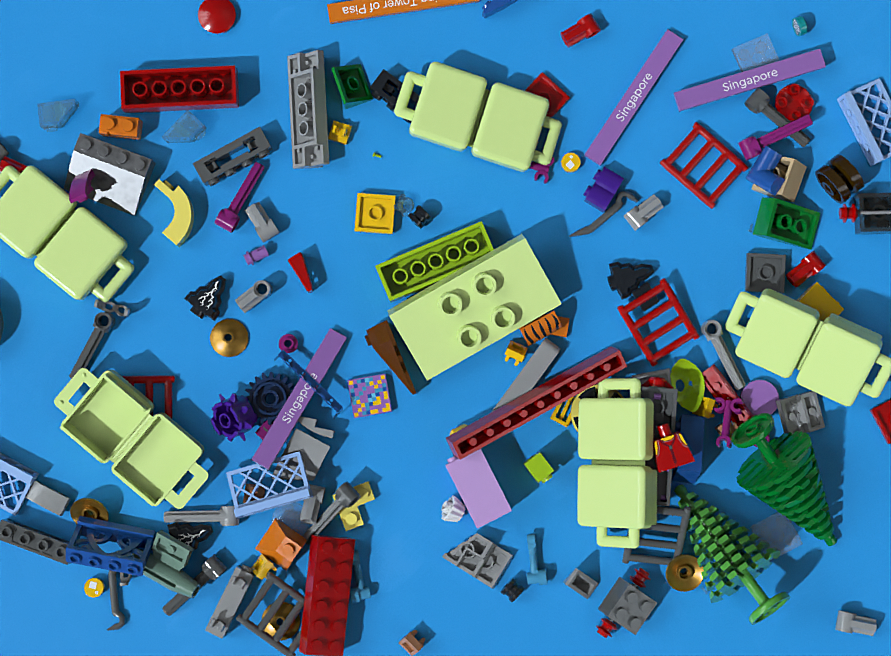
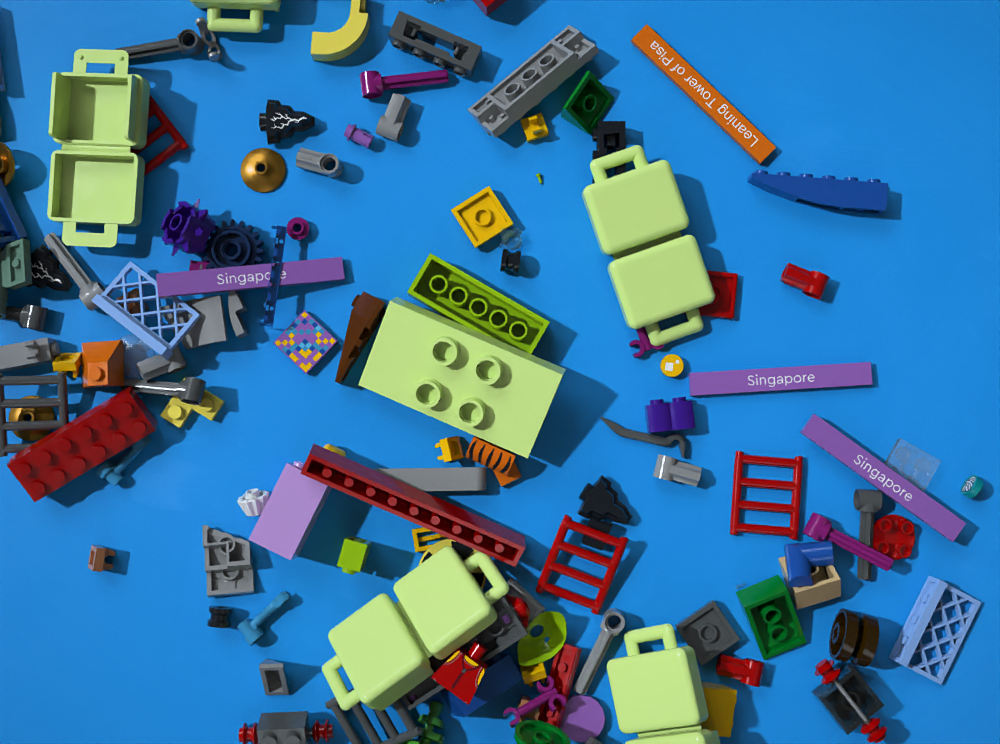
camera: 50 degrees right, 0 degrees up
red slope [288,252,313,293] -> none

